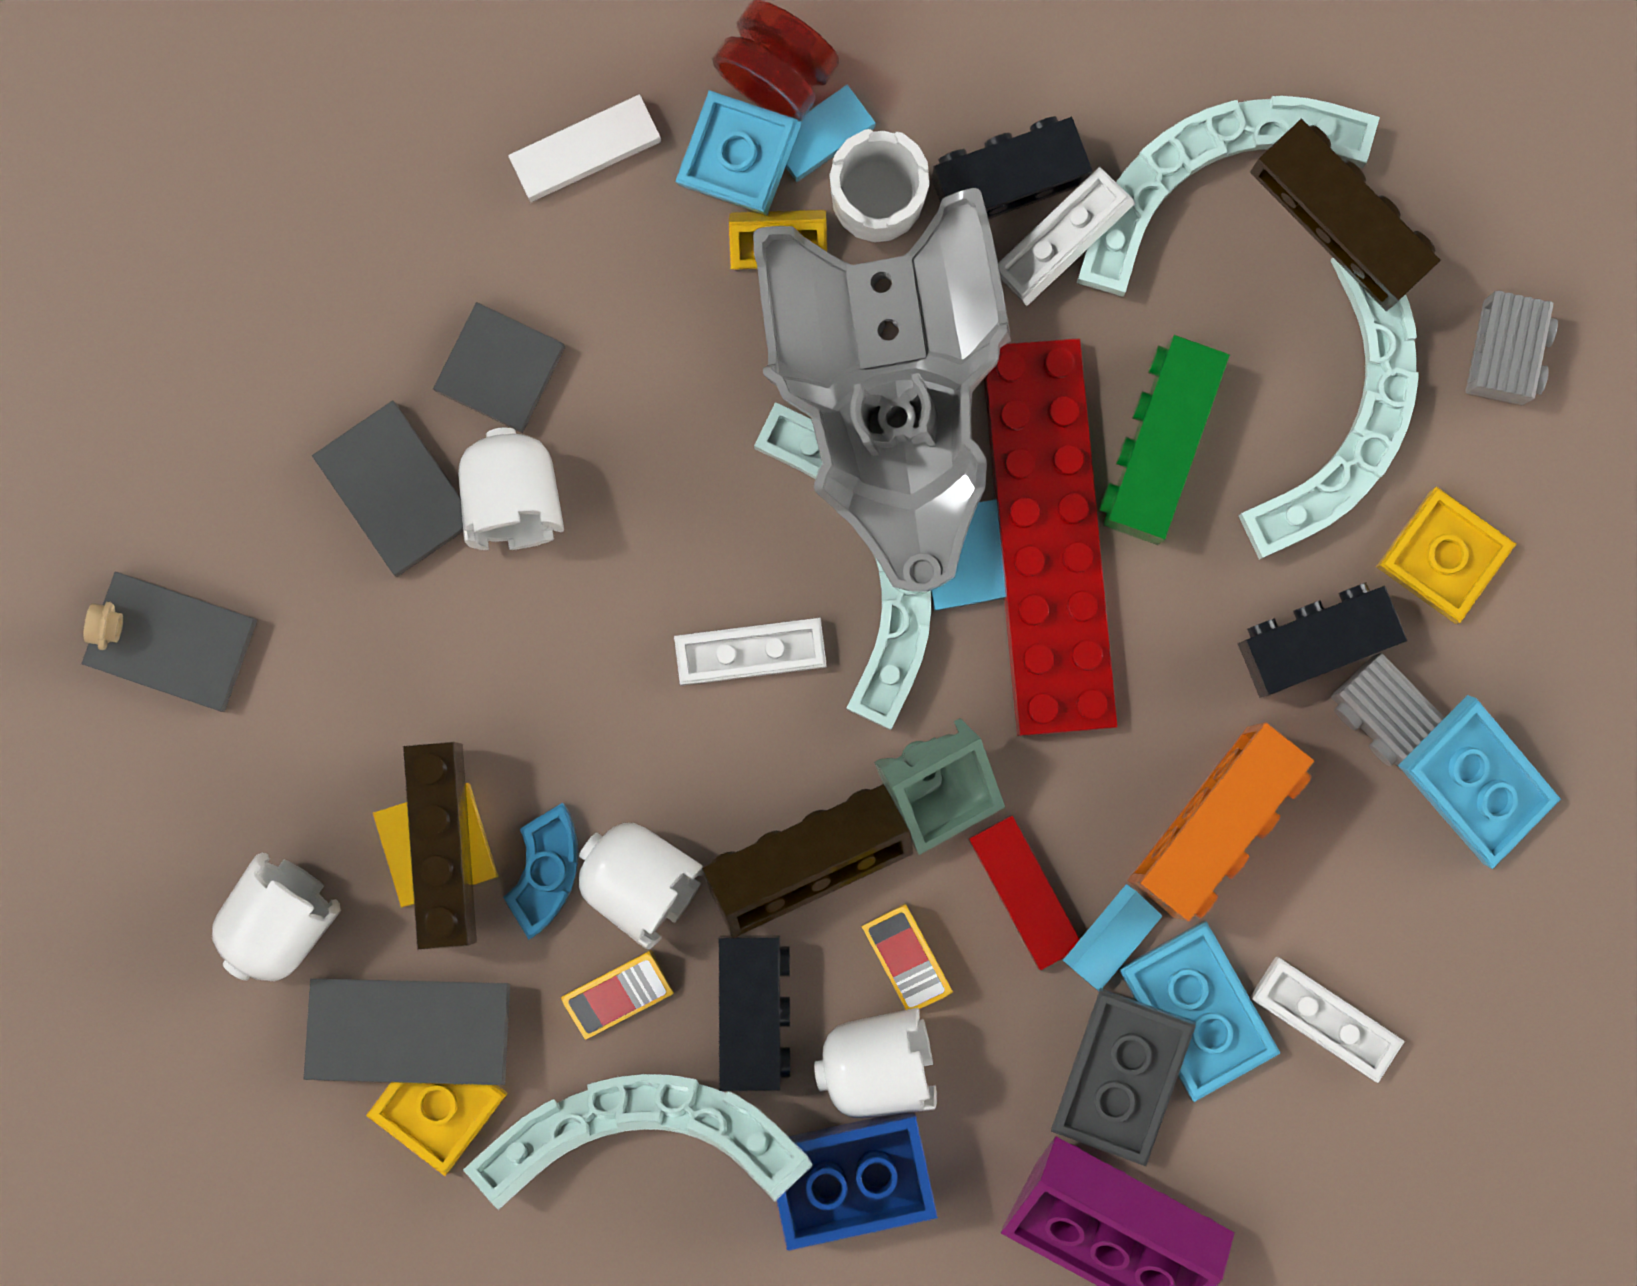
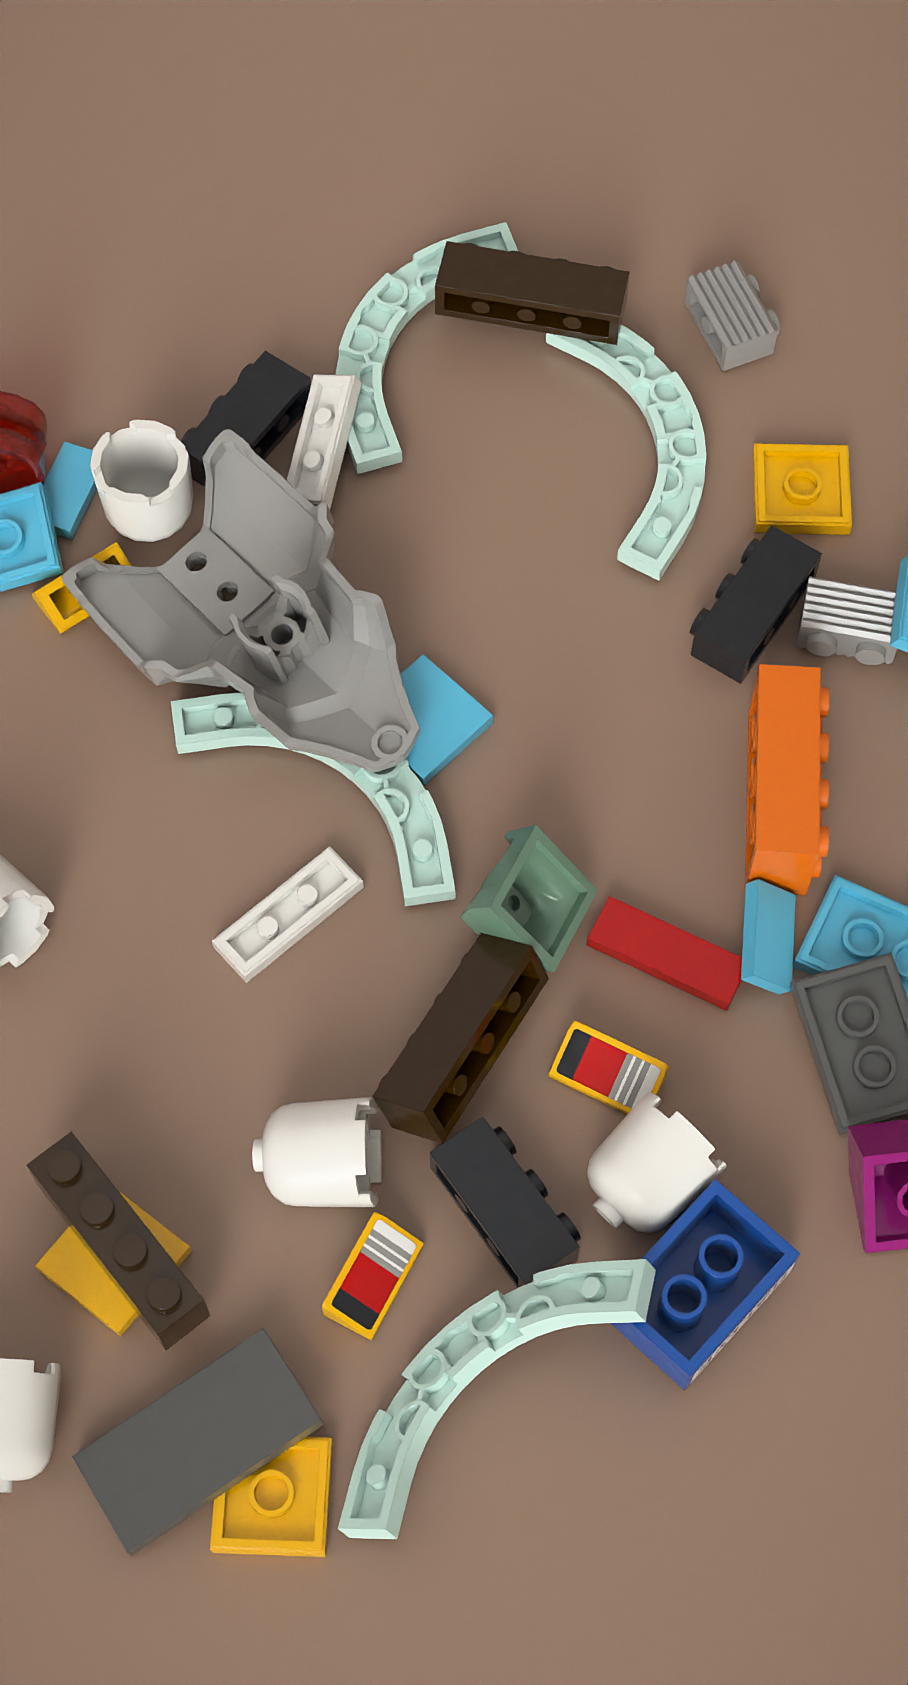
camera: 35 degrees left, 20 degrees down
dark azure tile [503,803,578,940] -> none
red plate [984,338,1118,736] -> none
green brick [1099,335,1230,545] -> none

